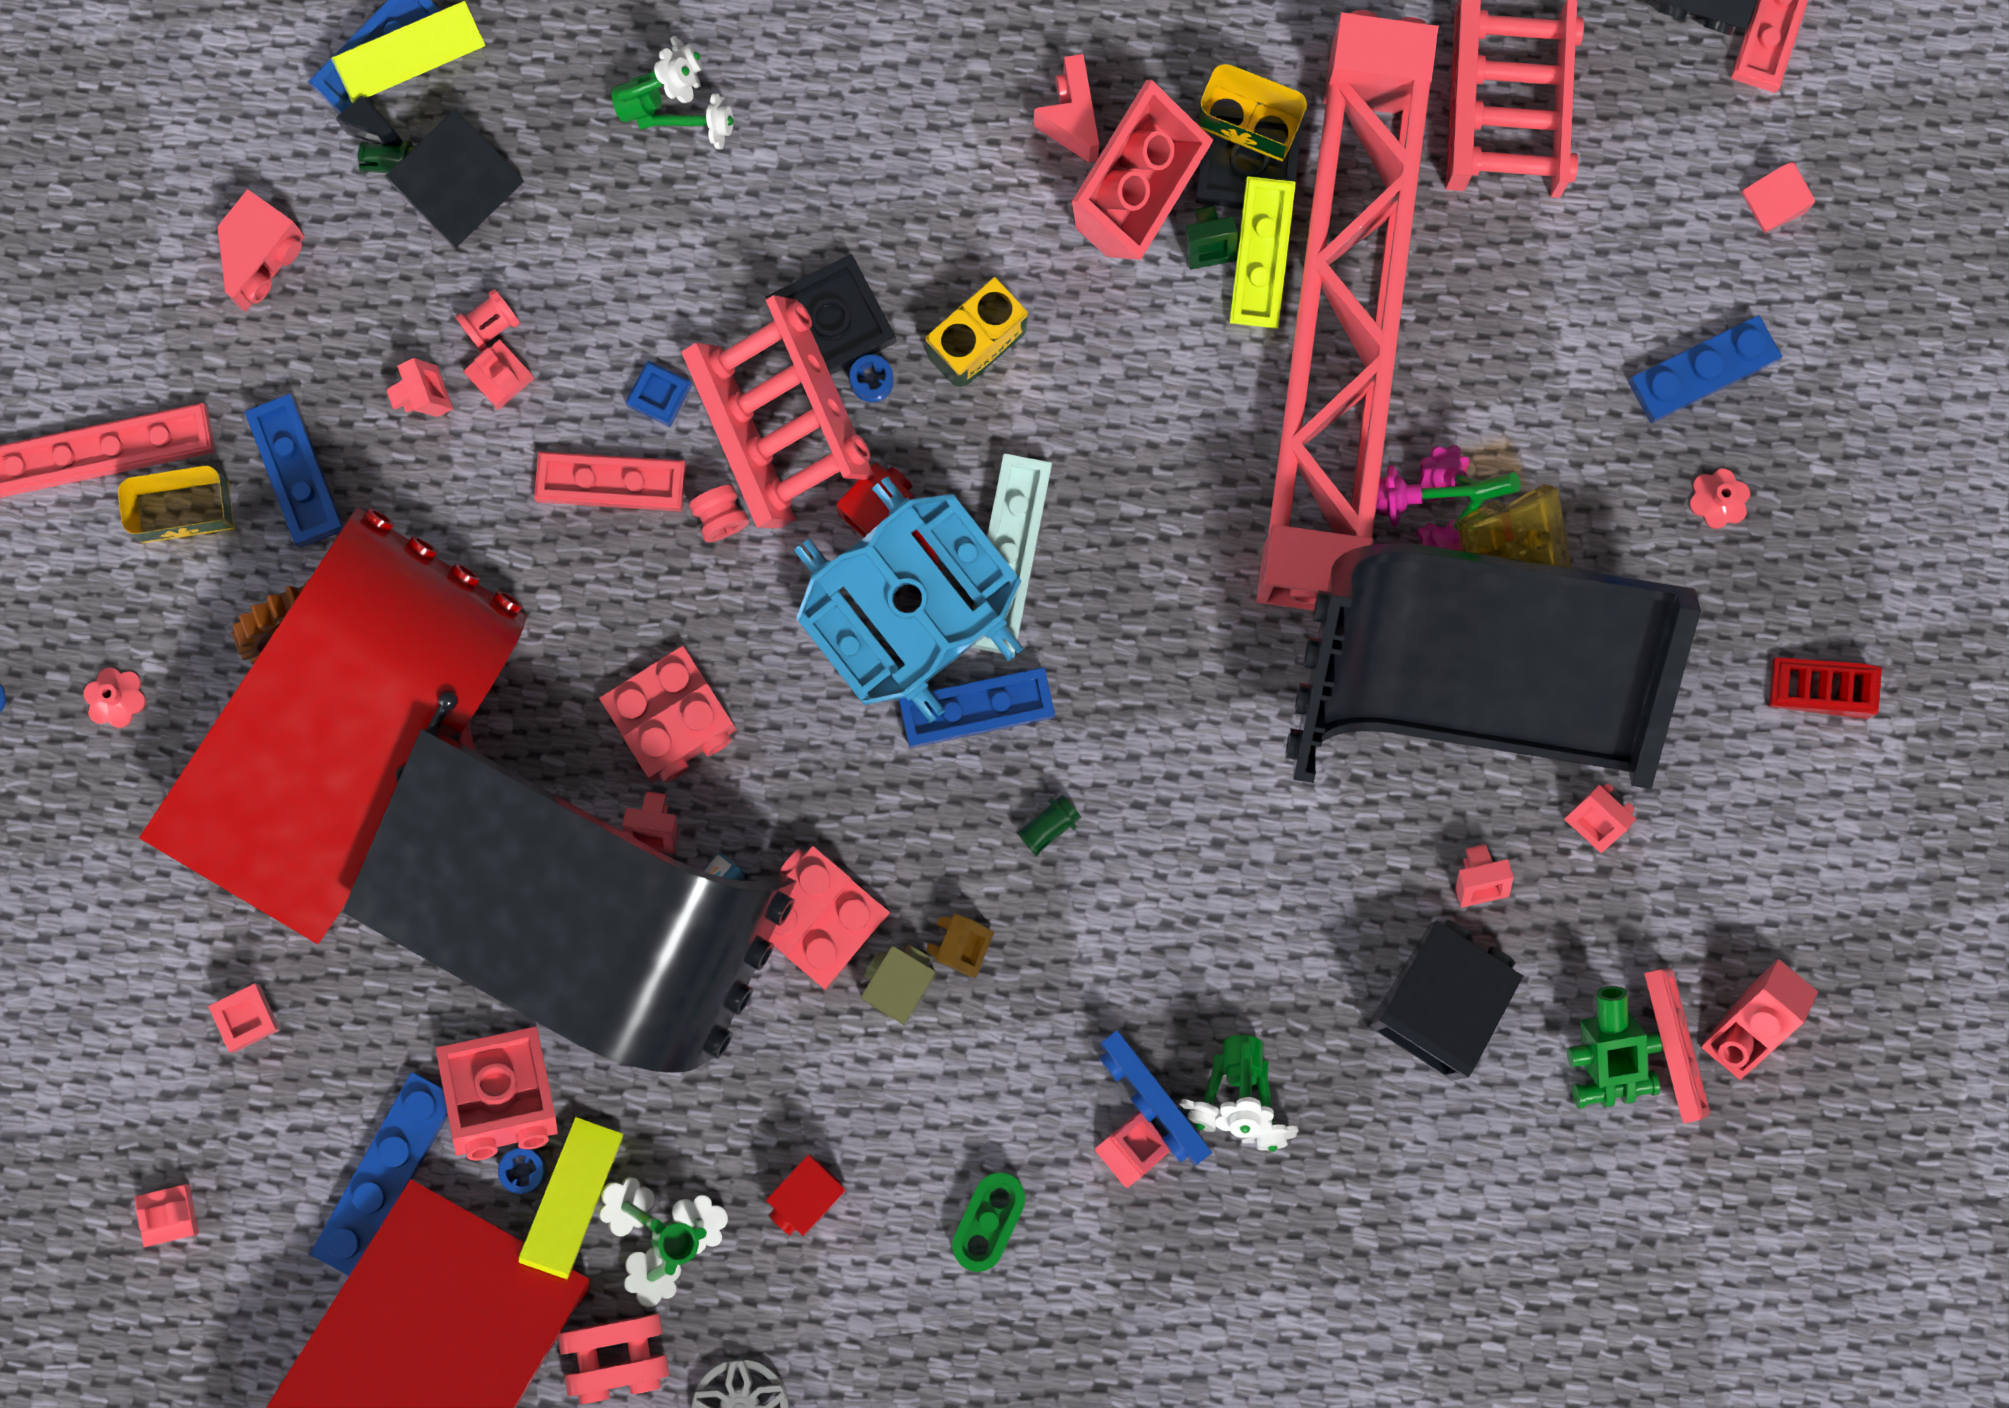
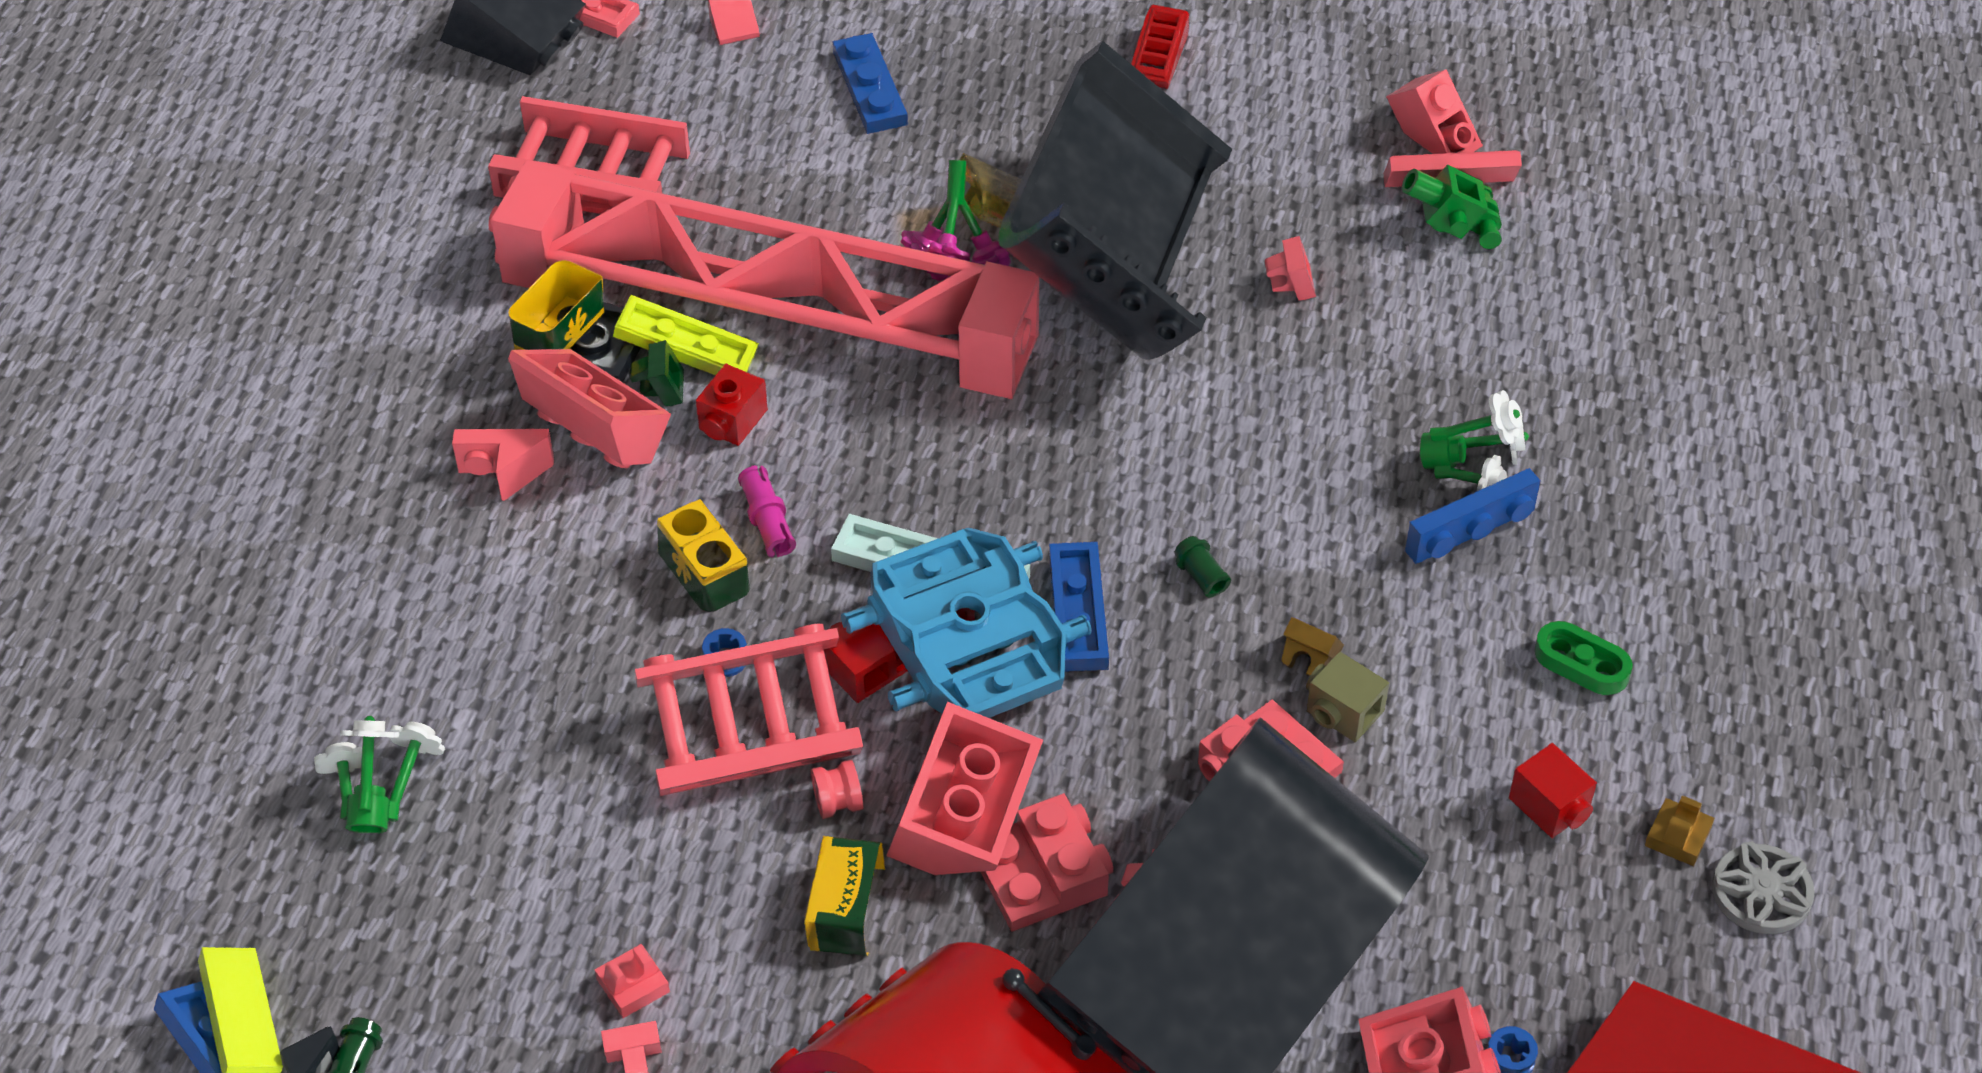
camera: 80 degrees left, 30 degrees down
black tile [384,109,524,248] -> none
coral bush [455,289,520,353] -> none
neon yellow tile [519,1117,623,1280] -> none
coral tile [534,451,686,512] -> none
coral brick [558,1313,670,1404] -> none
white plant [598,1177,728,1307] -> none
blue tile [625,361,693,427] -> none
black plate [765,254,897,375] -> none
coral slope [1095,1111,1170,1188] -> none
black slope [1367,919,1524,1081] -> none
coral tile [1564,784,1636,853] -> none
coral plant [1689,469,1750,529] -> none
none -> red brick [696,363,768,446]
none -> dark pink pin [738,465,796,558]
none -> piece [804,836,885,956]
none -> coral slope [886,702,1043,875]
none -> pearl gold tile [1645,795,1715,867]

